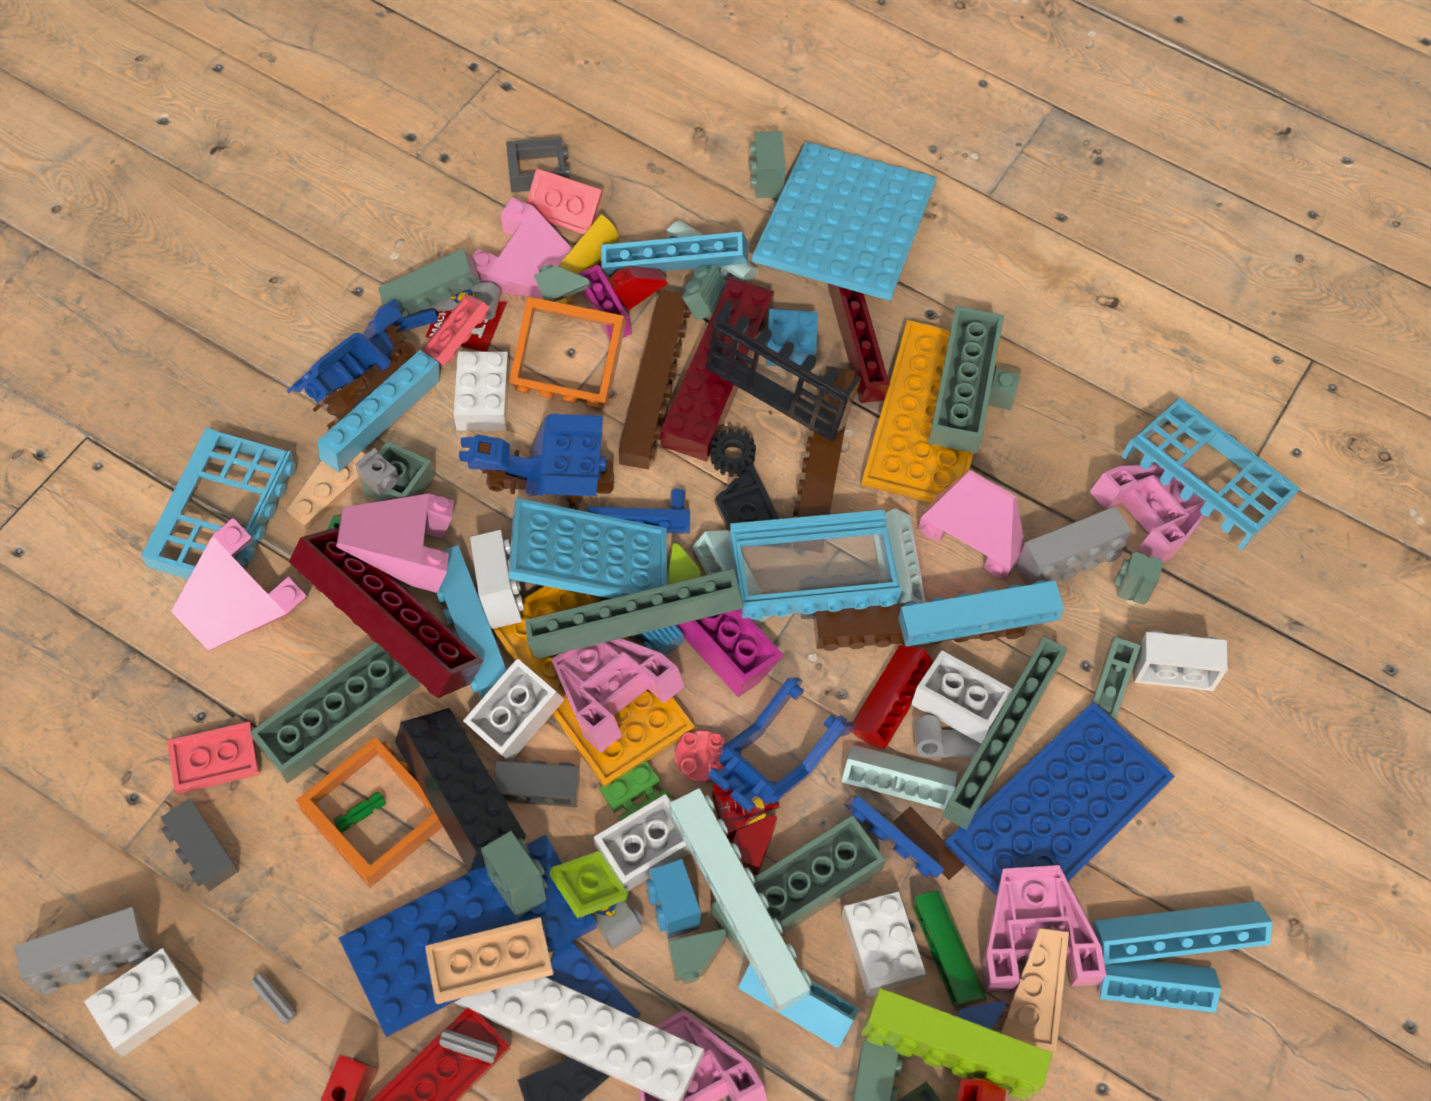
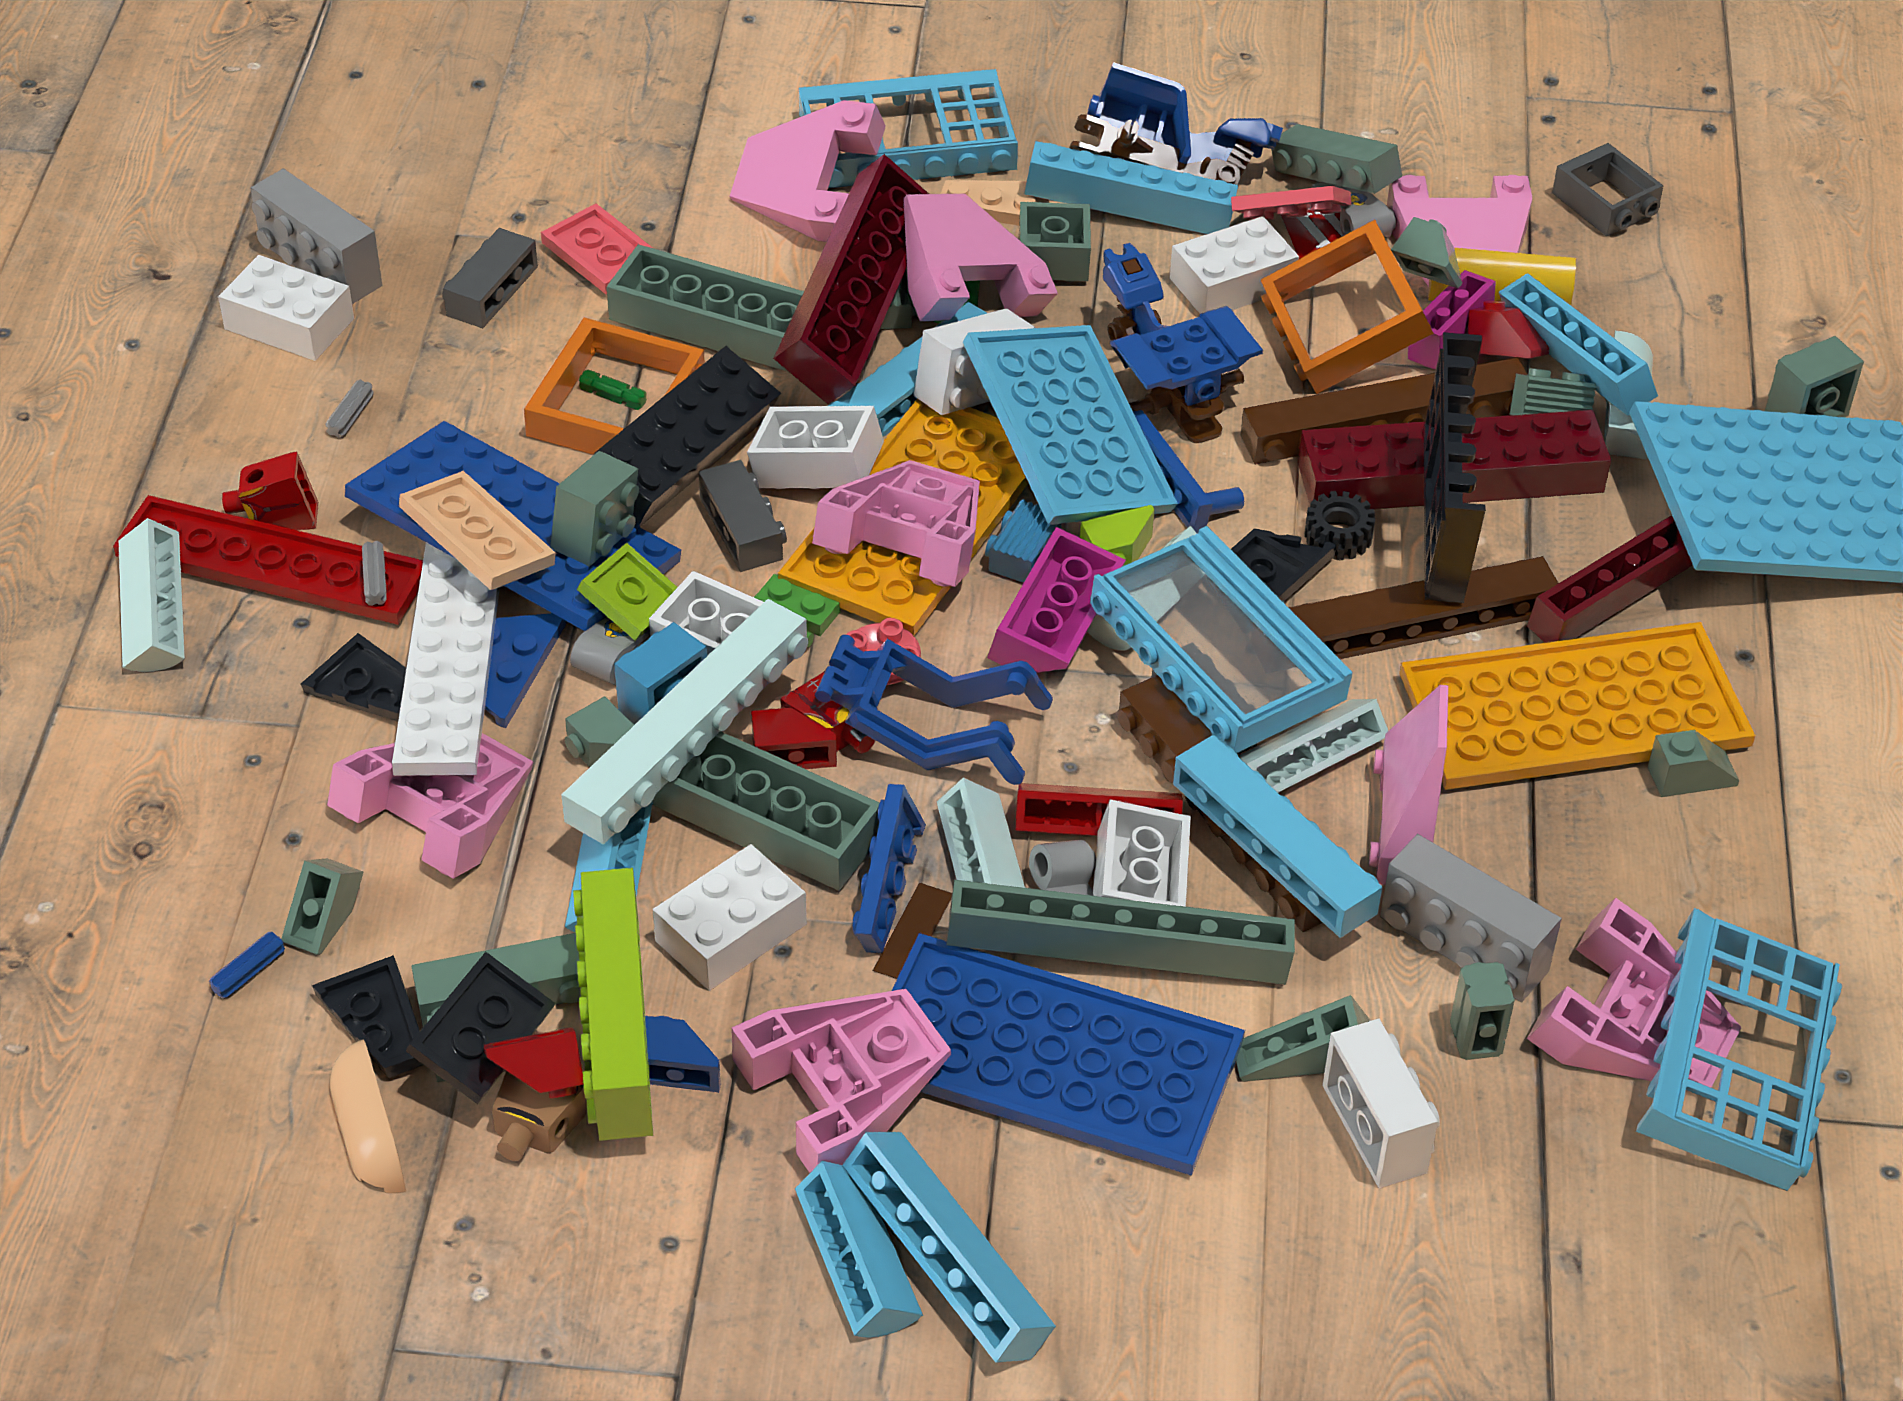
camera: 65 degrees right, 15 degrees down
light grey brick [355,448,399,495] -> none
blue axle [393,310,437,333] -> none
sand green brick [525,569,744,659] -> none
coral plate [527,168,604,234] -> none
dark azure brick [766,309,818,369] -> none
green brick [912,891,987,1011] -> none
sand green brick [928,306,1004,454] -> none
light nougat wing [1000,928,1069,1051] -> none

